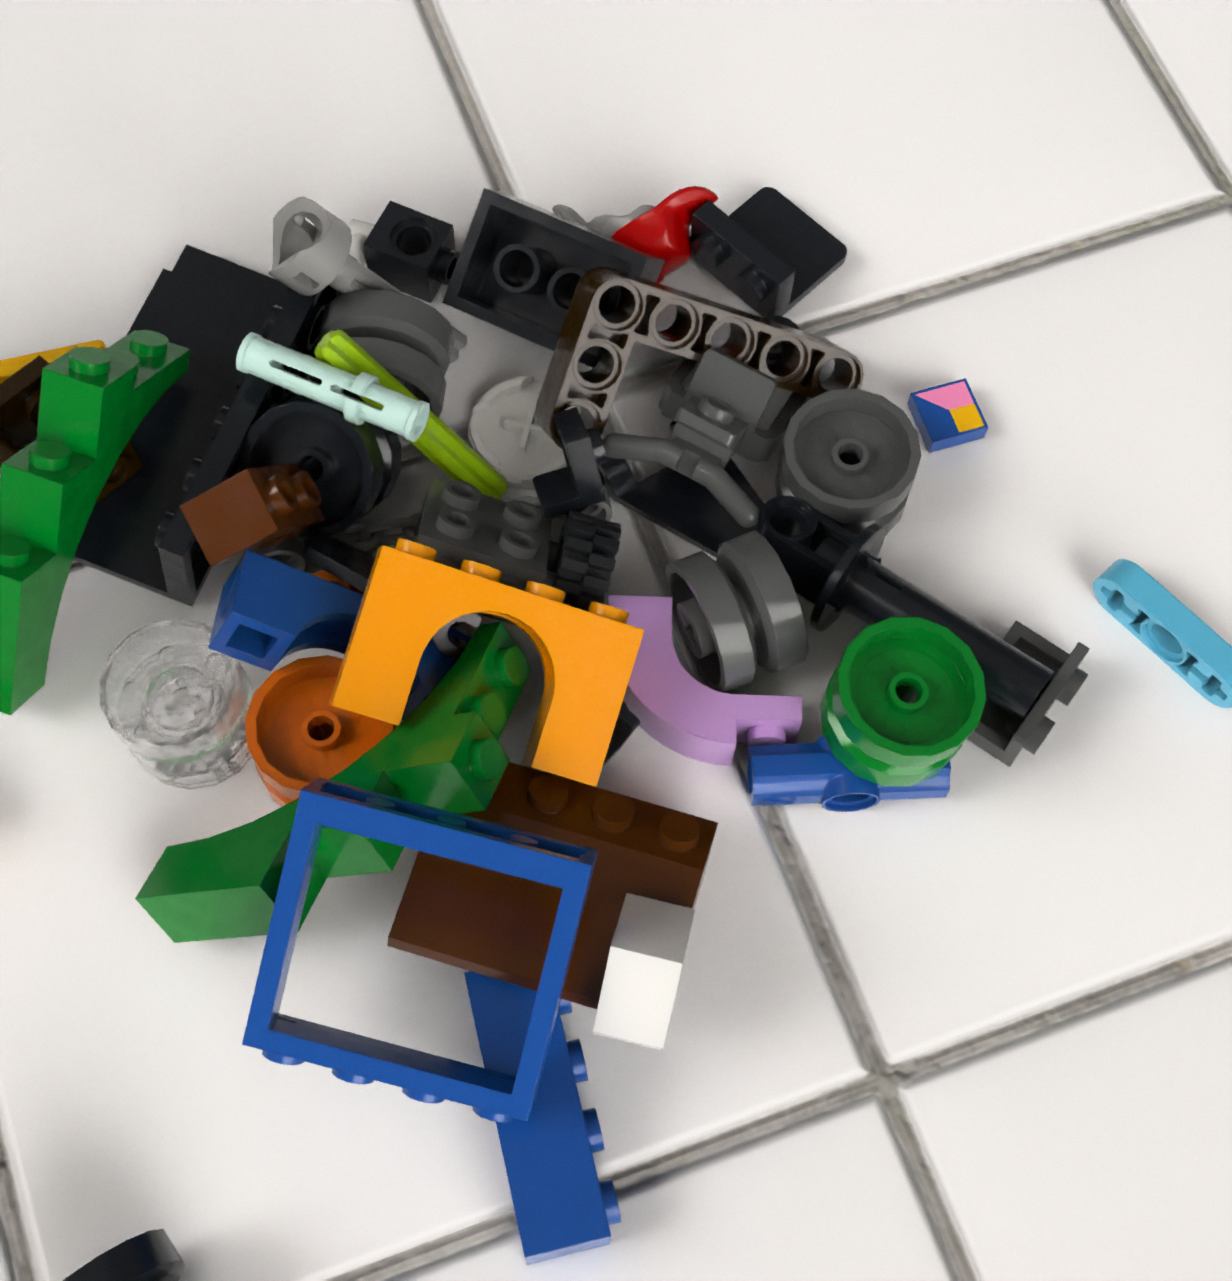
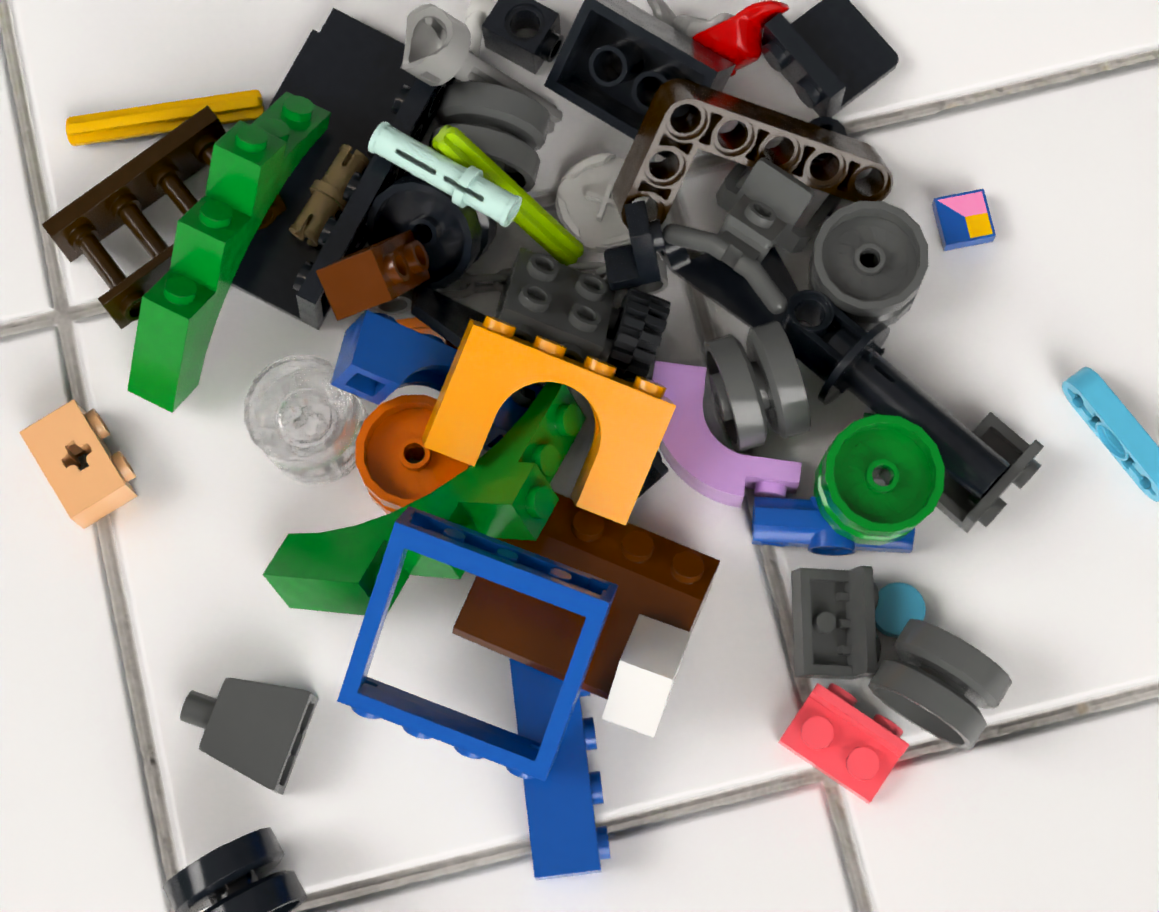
camera: 15 degrees right, 10 degrees up
none -> dark grey torso [180,678,319,795]
none -> tan pin [289,144,370,247]
none -> coral bracket [778,683,909,804]
none -> dark grey bracket [791,566,881,680]
none -> dark grey wheel [868,619,1012,750]
none -> medium azure tile [875,582,926,638]

